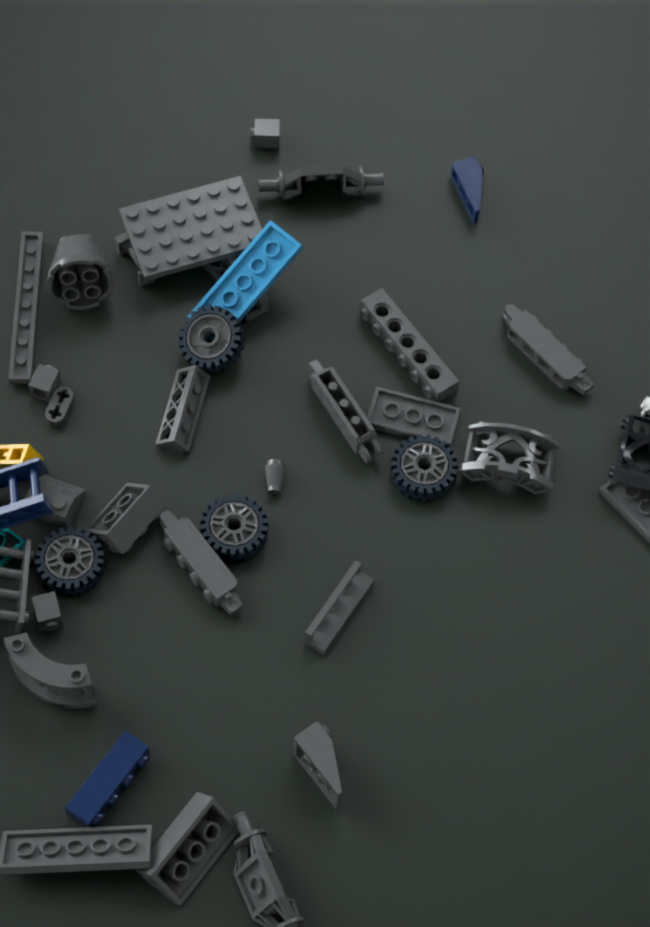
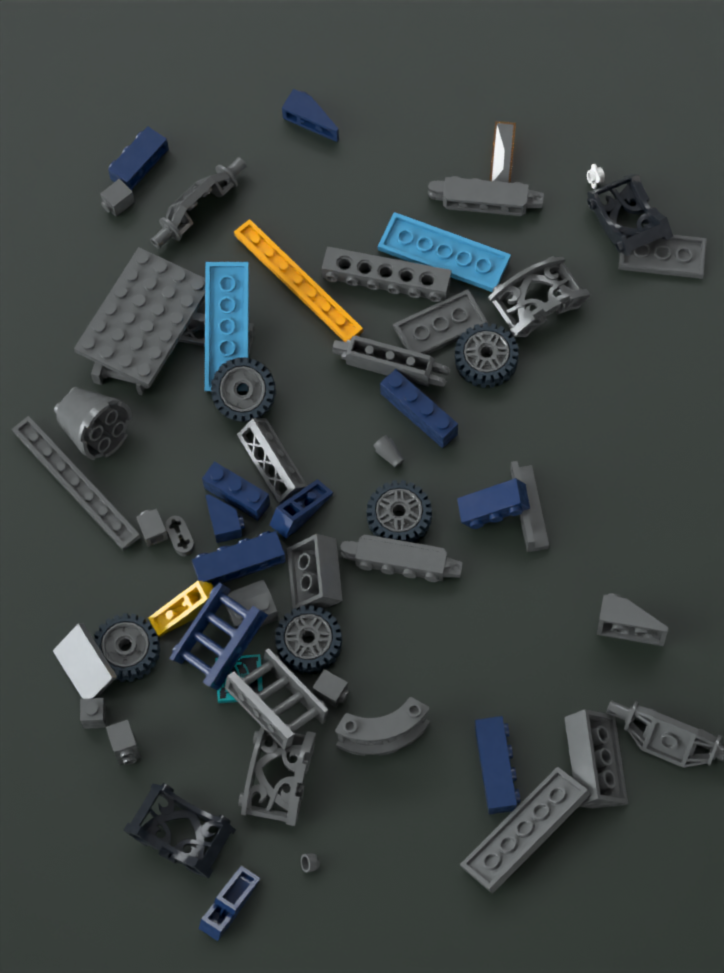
camera: 35 degrees left, 5 degrees up
none -> dark blue brick [108,126,169,190]
none -> dark blue brick [192,531,286,587]
none -> dark blue brick [202,461,270,521]
none -> dark blue slope [205,494,245,543]
none -> light orange plate [234,219,363,342]
none -> dark blue slope [269,479,334,539]
none -> dark azure plate [378,212,511,292]
none -> dark blue brick [380,369,458,448]
none -> dark blue brick [457,478,530,529]
none -> slope [490,121,516,183]

